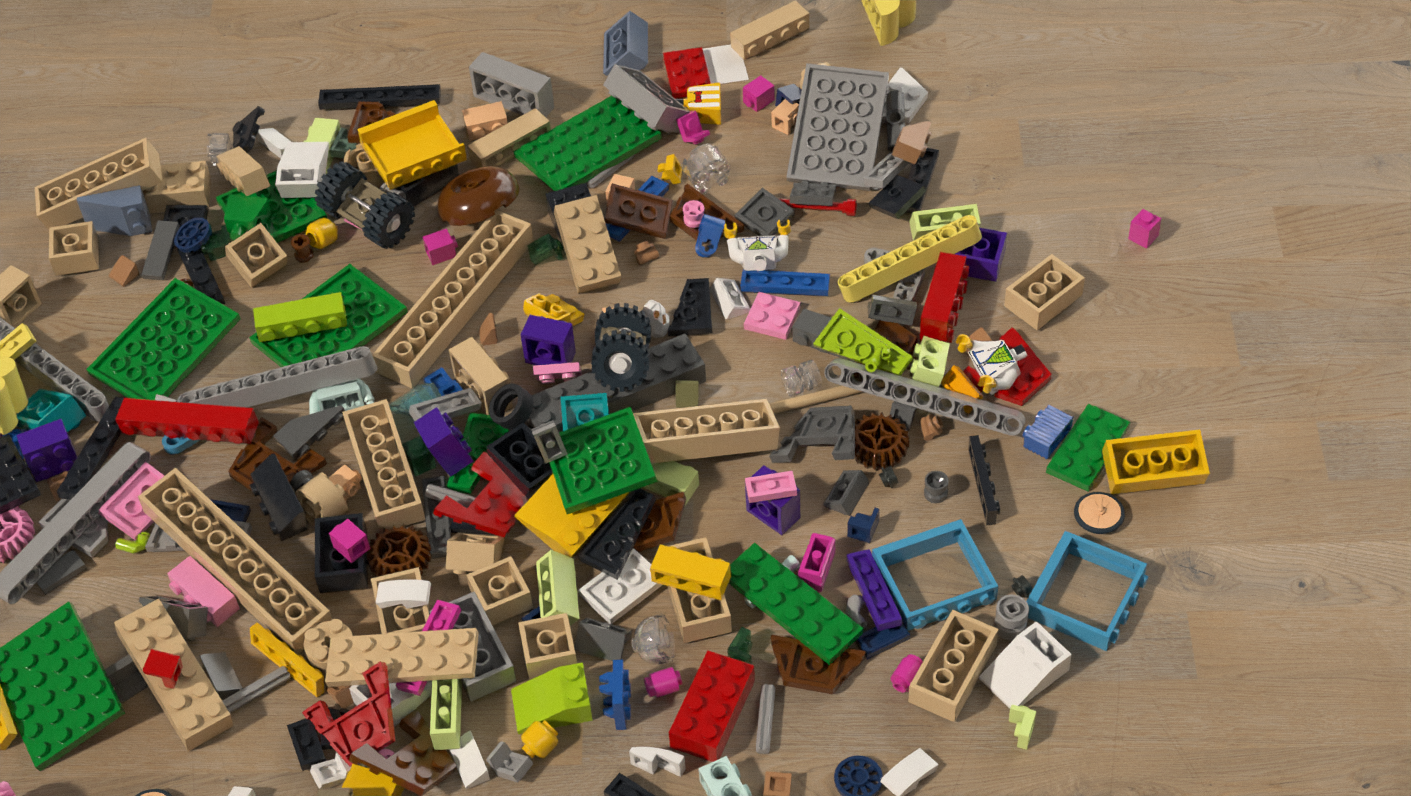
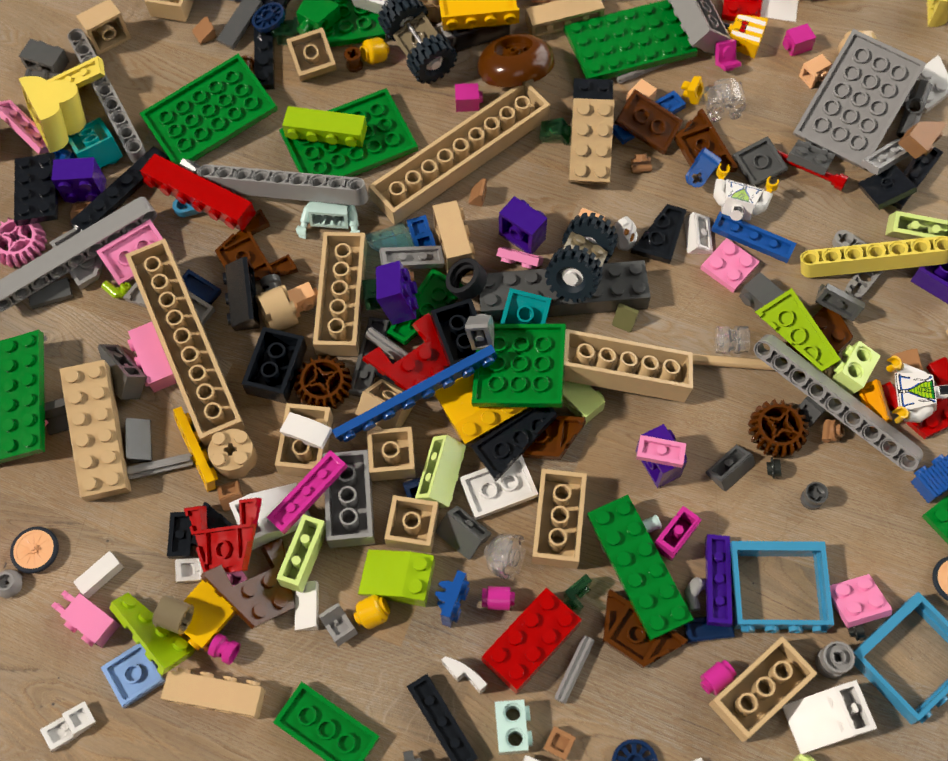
camera: 20 degrees right, 15 degrees up
red panel [143,649,183,689] -> none
dark grey slope [273,405,345,460] -> none
tan plate [325,628,479,687] -> none
dark pink brick [329,519,370,563] -> none
yellow brick [523,293,585,327] -> none
yellow brick [650,544,731,600] -> none
bright pink wheel [683,200,704,228] -> none
dark grey wing [769,405,855,463] -> none
panel [775,84,802,107] -> none
dark blue panel [847,507,880,543] -> none
lime arm [865,347,891,372] -> none
red brick [920,252,969,344] -> none
black plate [968,435,1000,526] -> none
none -> blue plate [332,344,498,442]
none -> bright pink plate [830,574,892,628]

